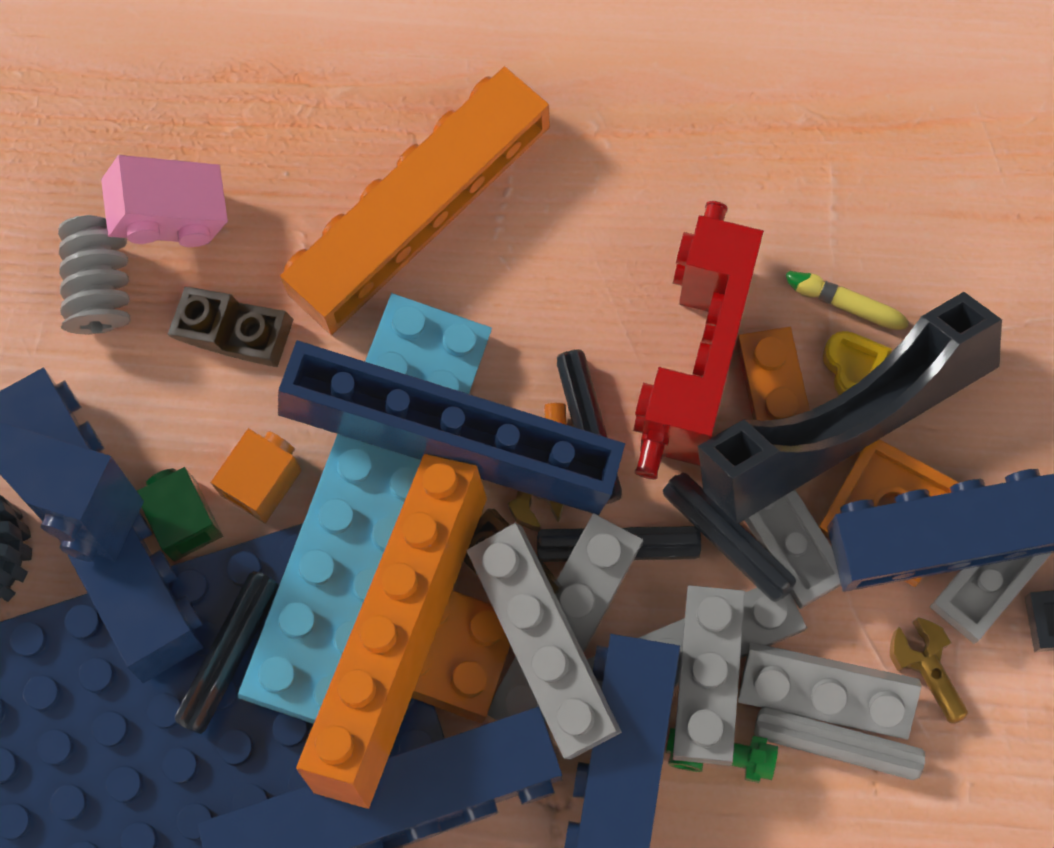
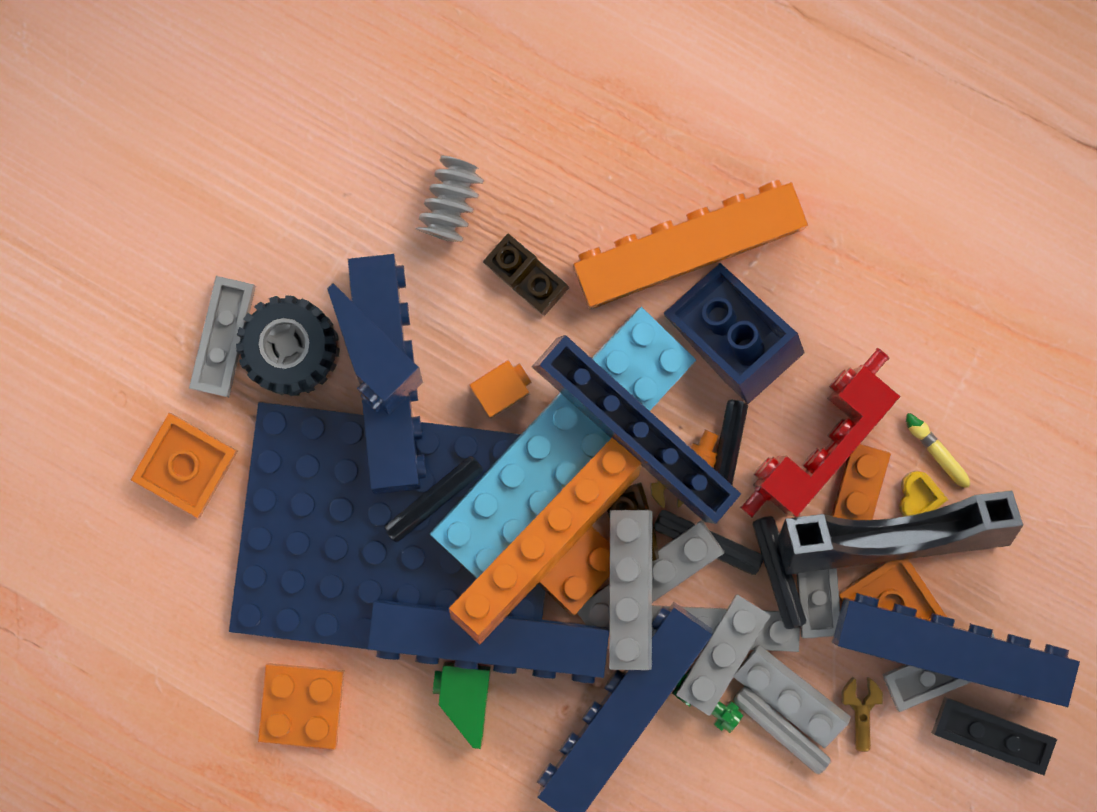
camera: 25 degrees right, 15 degrees up
bright pink brick [101,155,228,247] -> none
dark green brick [137,467,224,562] -> none
none -> dark blue slope [664,263,805,404]

